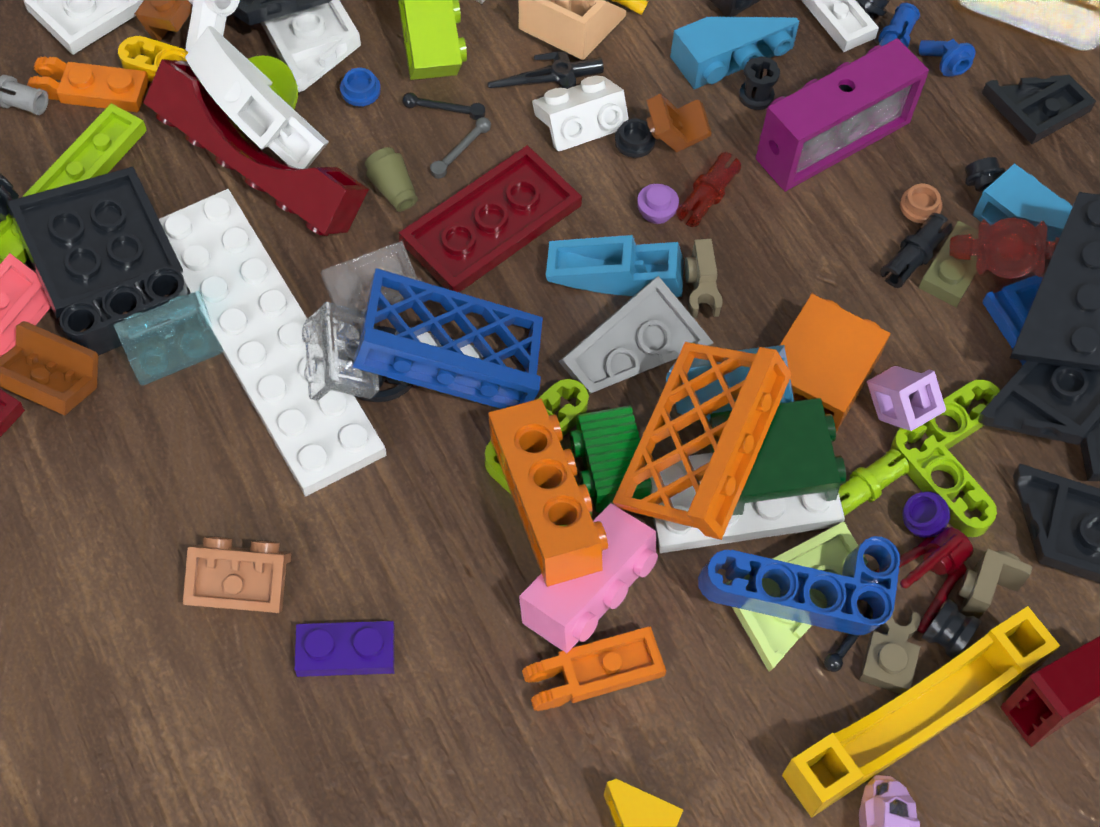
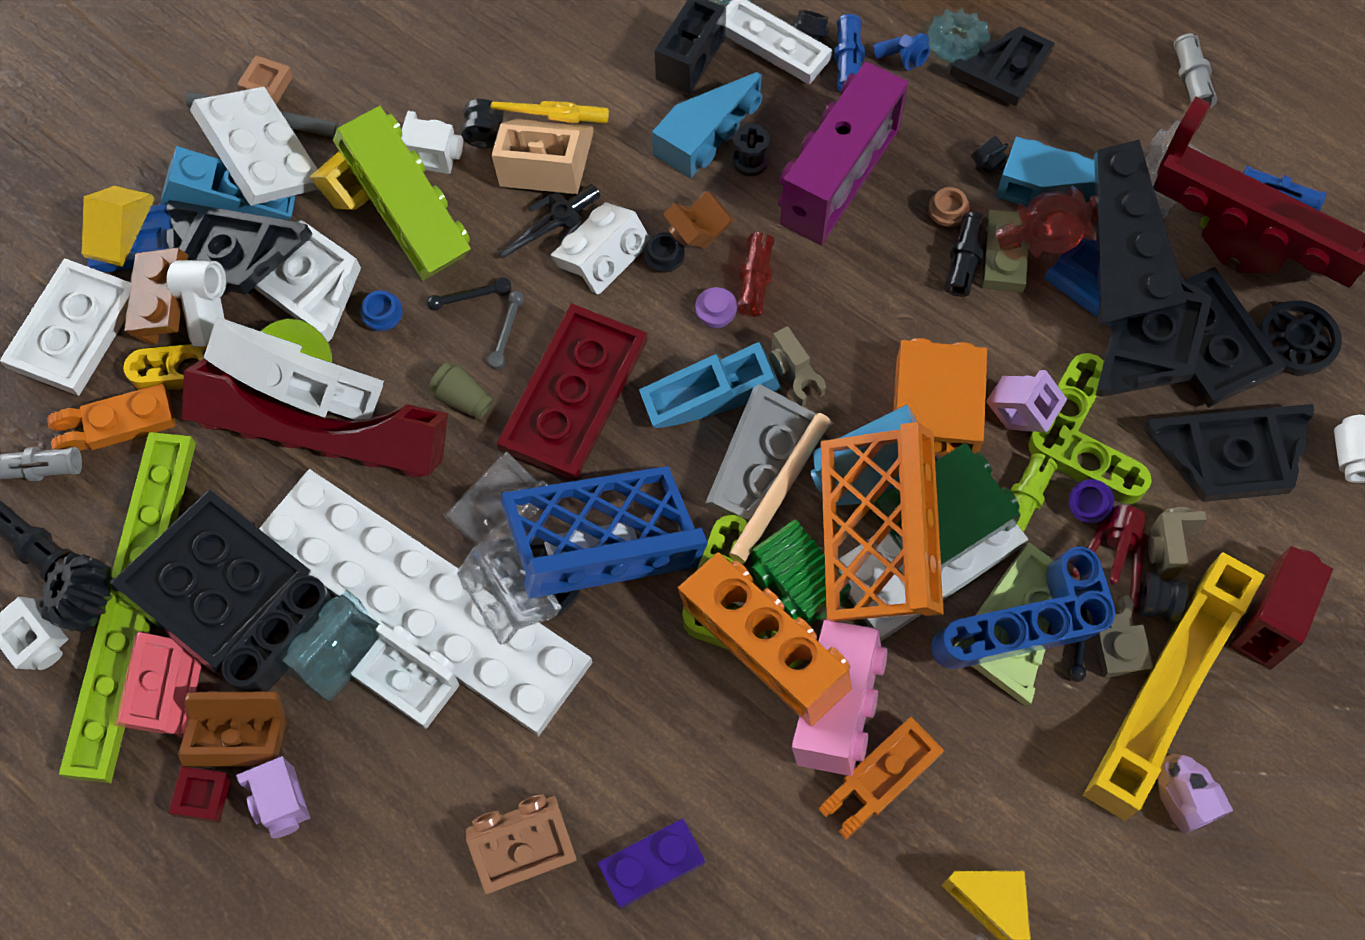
camera: 20 degrees left, 5 degrees up
none -> lavender brick [237,757,310,838]
none -> white bracket [351,623,460,729]
none -> light nougat bar [729,413,831,564]
none -> clear light blue gear [928,8,990,62]

